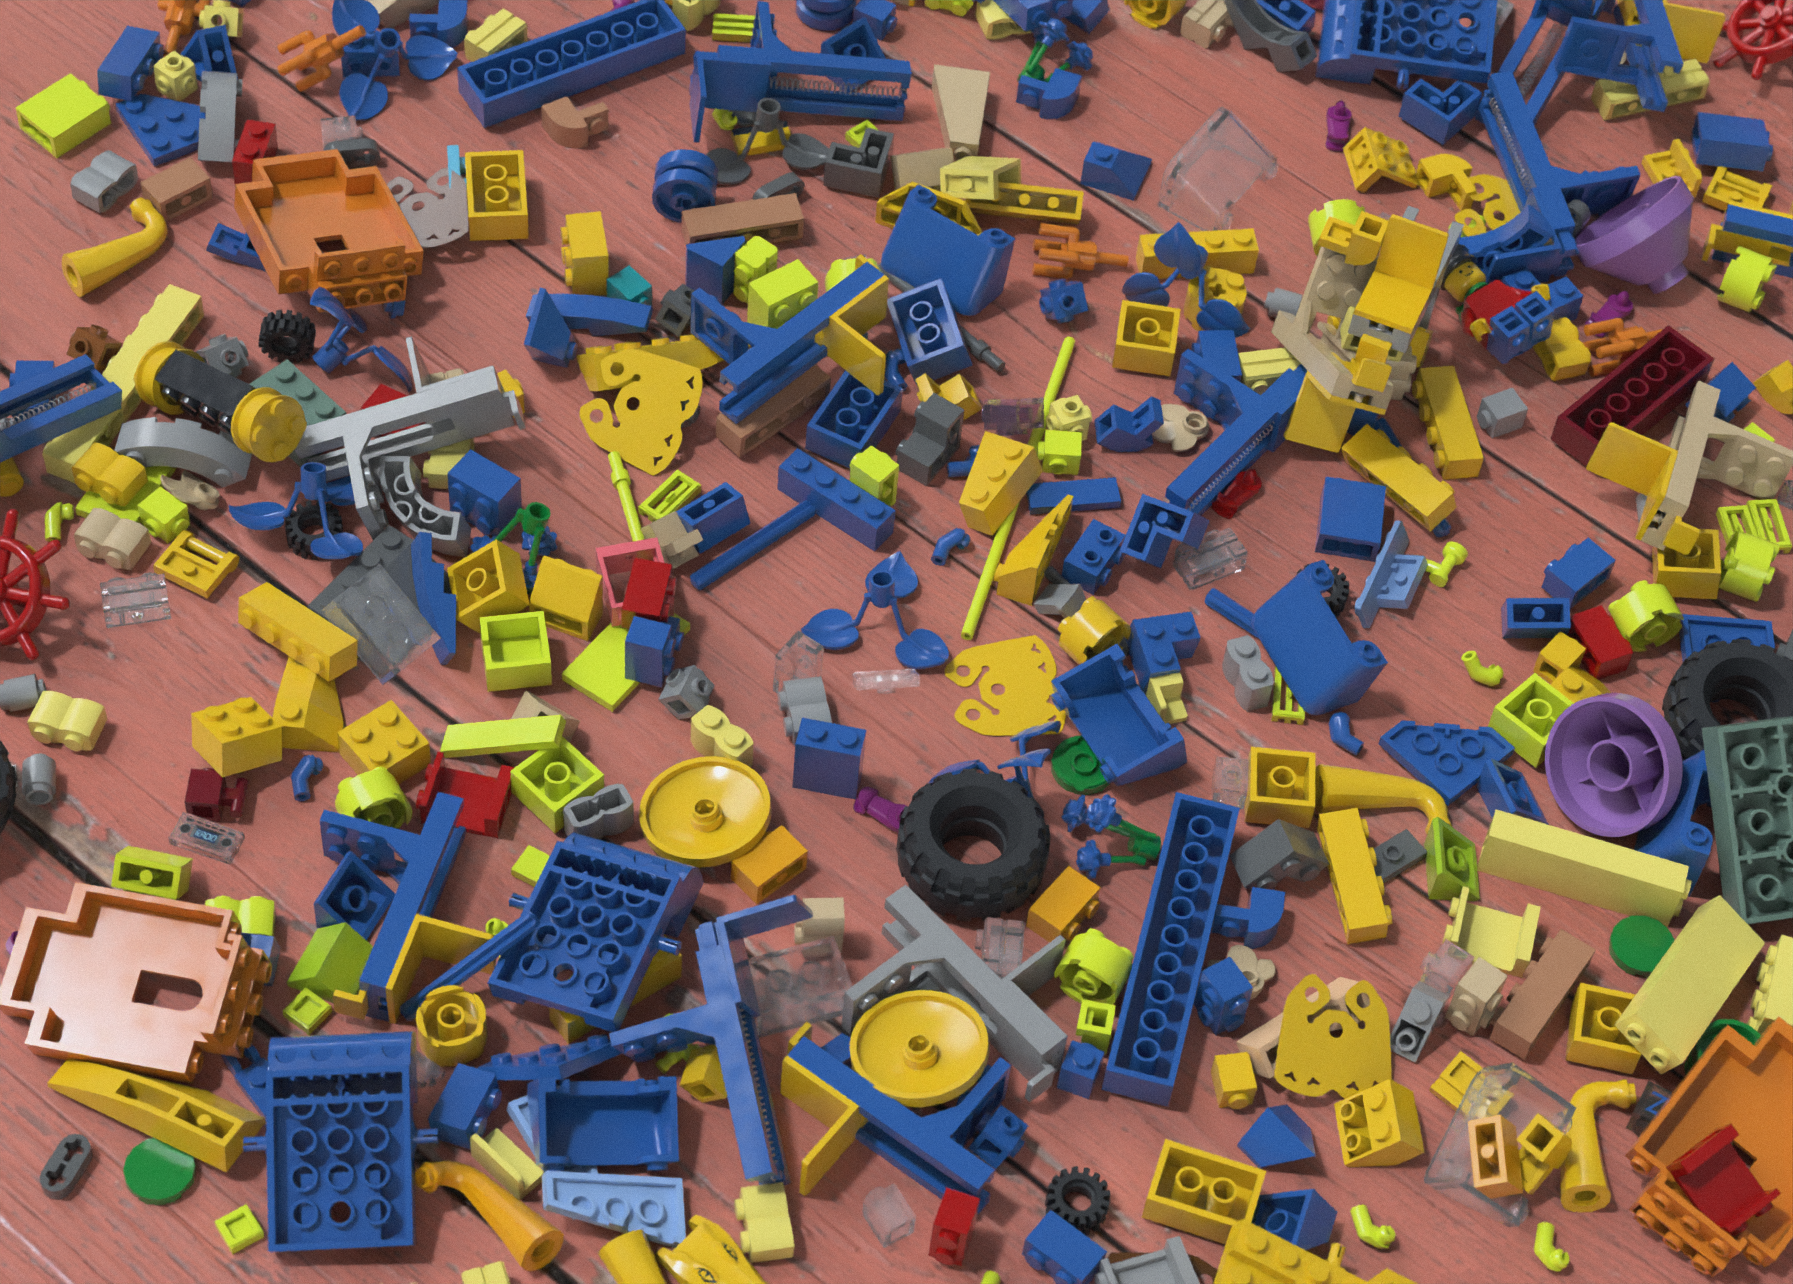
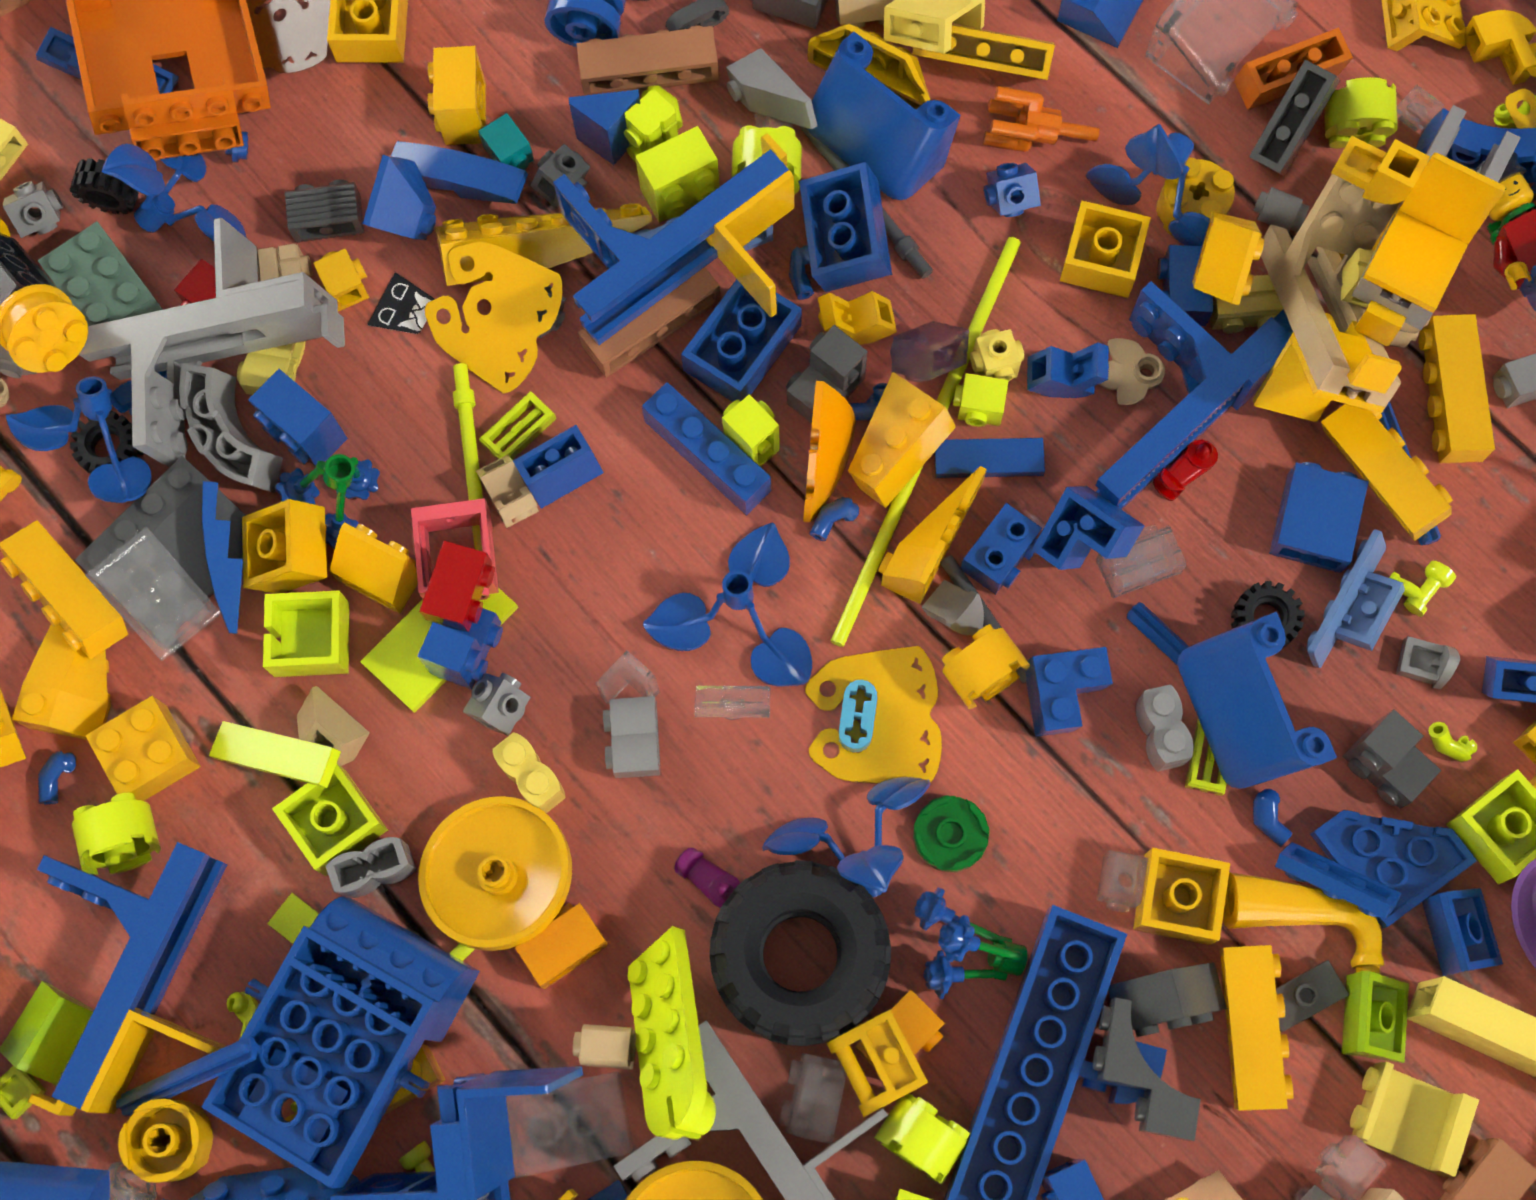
camera: 15 degrees right, 20 degrees up
blue slope [313,851,395,940] -> none
red panel [416,752,514,839] -> none
blue axle [690,500,816,590] -> none
blue brick [792,717,866,800] -> none
blue windscreen [1050,644,1187,786] -> none
yellow brick [1136,228,1259,279] -> none
light yellow panel [1146,672,1188,724] -> none
tan plate [1208,945,1275,999] -> none
none -> dark grey brick [284,180,364,243]
none -> black sticker [367,272,434,334]
none -> neon yellow plate [628,926,716,1140]
none -> light grey slope [726,48,817,129]
none -> light orange brick [803,381,856,522]
none -> yellow plate [826,1010,928,1117]
none -> medium azure beam [839,680,877,753]
none -> dark grey arch [1093,998,1201,1141]
none -> yellow slope [1192,212,1265,305]
none -> orange brick [1234,27,1353,110]
none -> dark grey brick [1249,60,1340,176]
none -> blue plate [1275,842,1401,919]
none -> dark grey brick [1342,709,1441,809]
none -> light grey tile [1396,636,1460,690]

